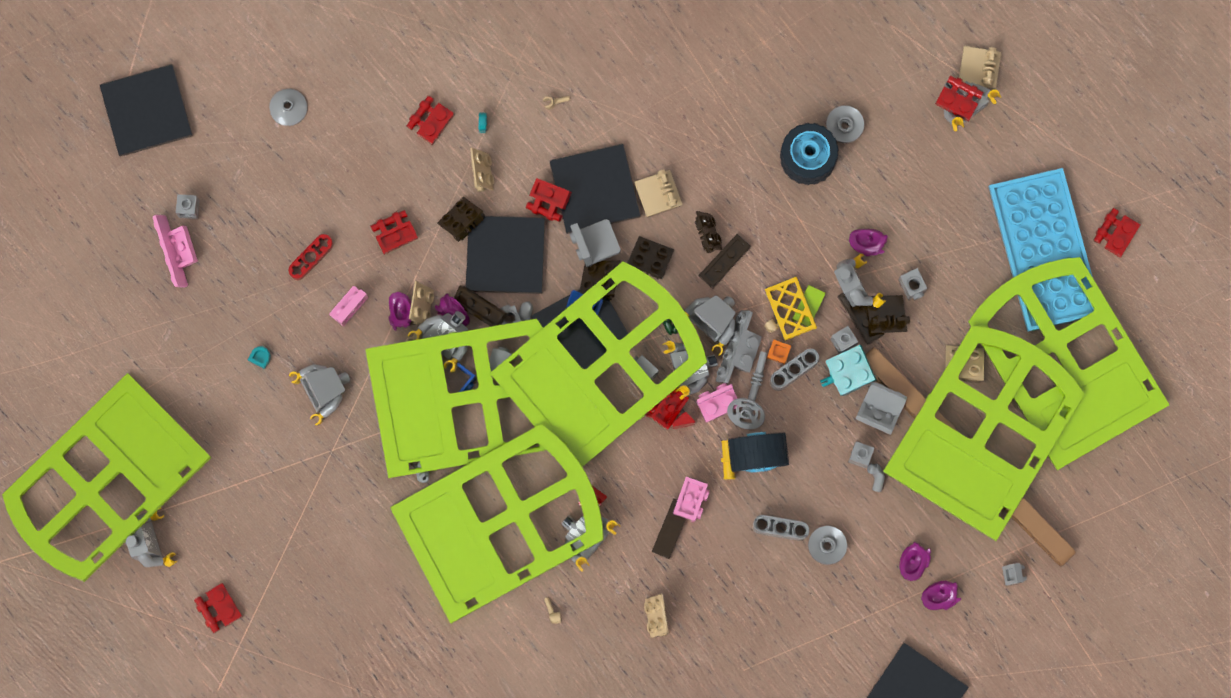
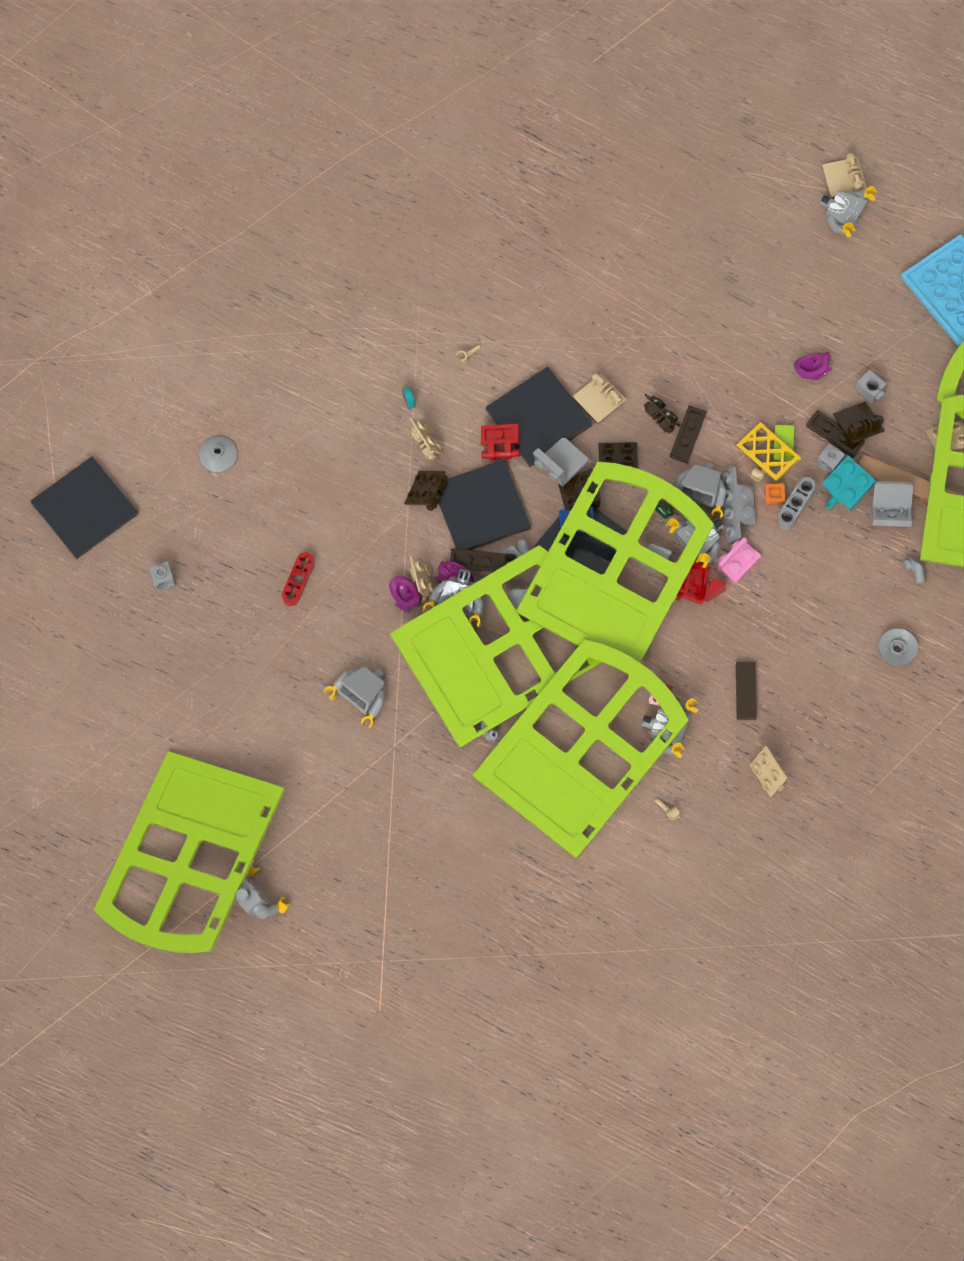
camera: 20 degrees left, 10 degrees down
bright pink bracket [153,215,198,288] -> none
red plate [194,583,243,633] -> none
teal tile [248,346,271,369] -> none
bright pink bracket [330,286,368,327] -> none
red plate [370,210,418,255] -> none
red plate [406,96,454,145] -> none
blue bracket [456,363,476,392] -> none
bright pink bracket [673,477,710,523] -> none
yellow pin [721,440,736,480] -> none
light grey dish [727,351,768,429] -> none
black wheel [728,432,789,473] -> none
light grey beam [753,515,809,541] -> none
wheel [780,123,839,185] -> none
light grey dish [826,106,864,143] -> none
light grey torso [834,254,886,308] -> none
light grey brick [848,441,874,469] -> none
red plate [935,75,984,122] -> none

